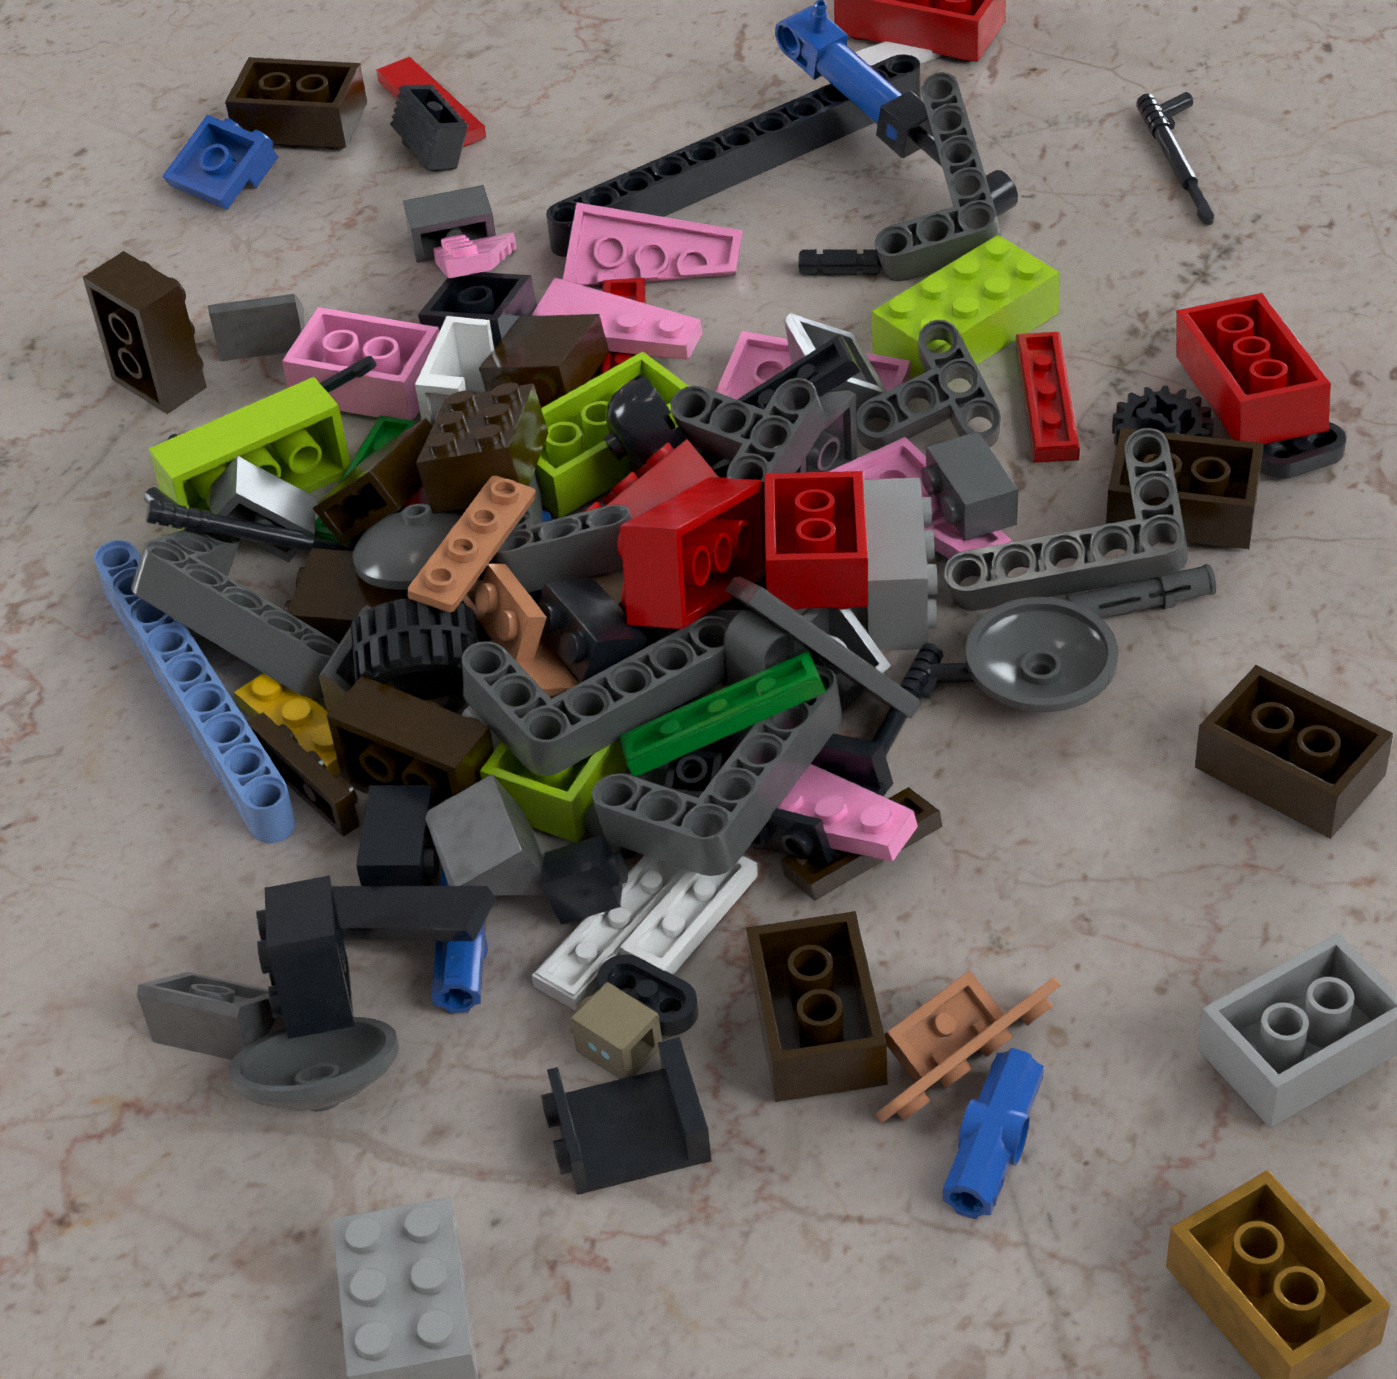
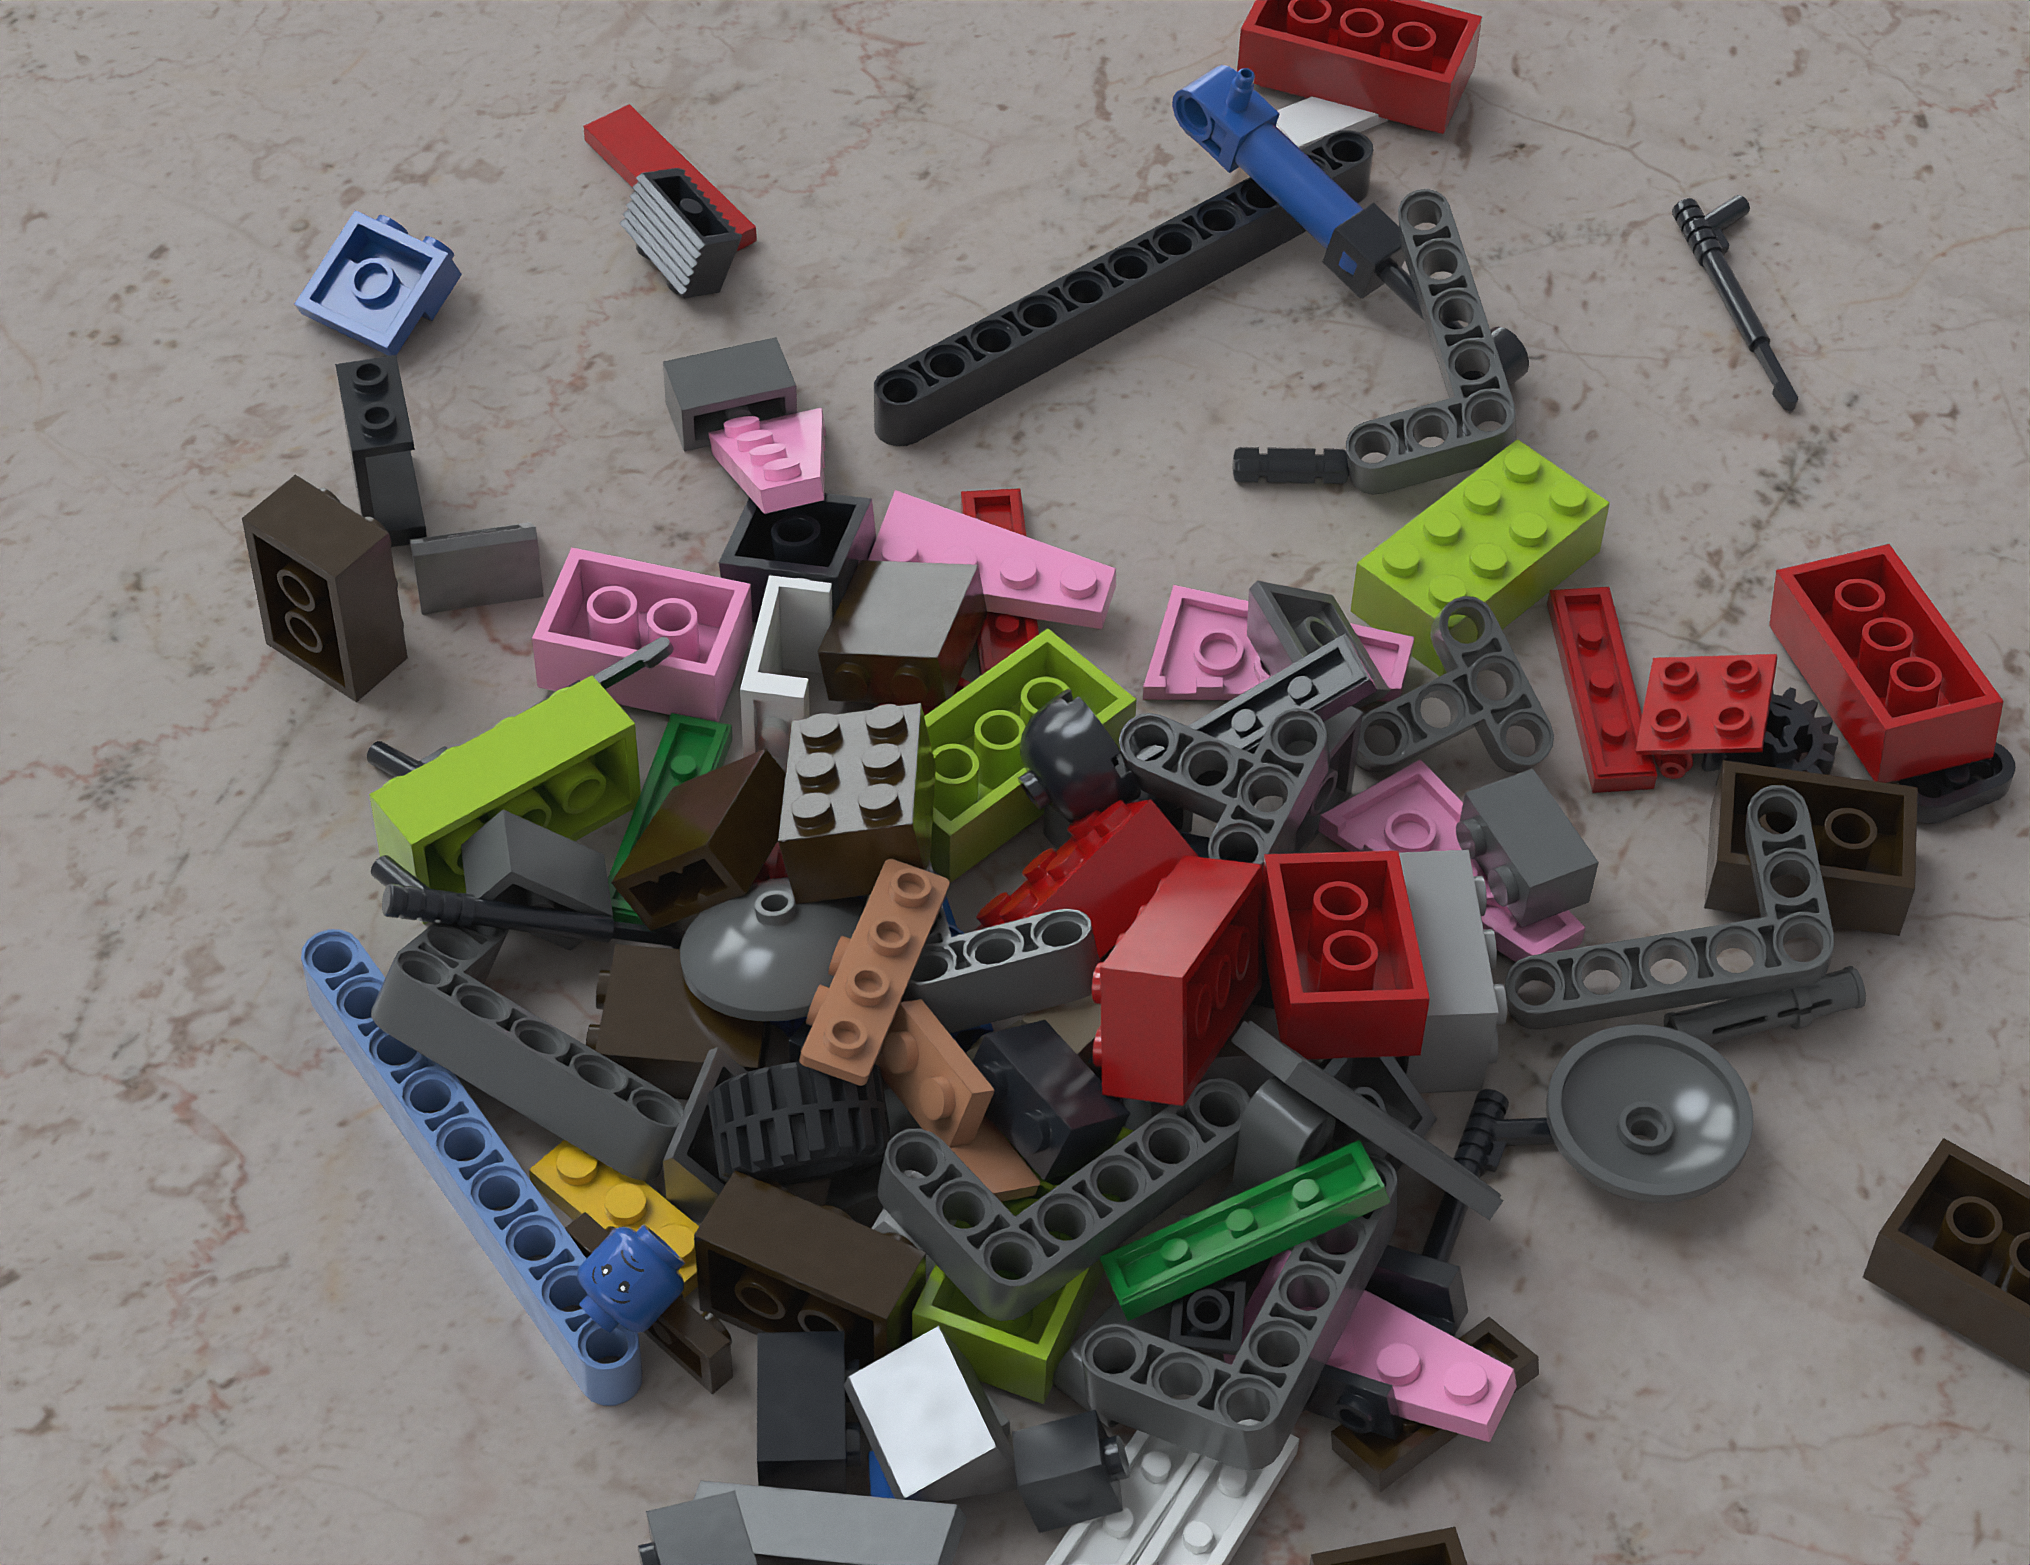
camera: 10 degrees left, 5 degrees up
dark brown brick [225,57,367,149] -> none
bright pink wing [563,203,743,287] -> none
none -> black panel [335,355,427,547]
none -> blue head [577,1224,685,1333]
none -> red hinge [1635,654,1778,779]

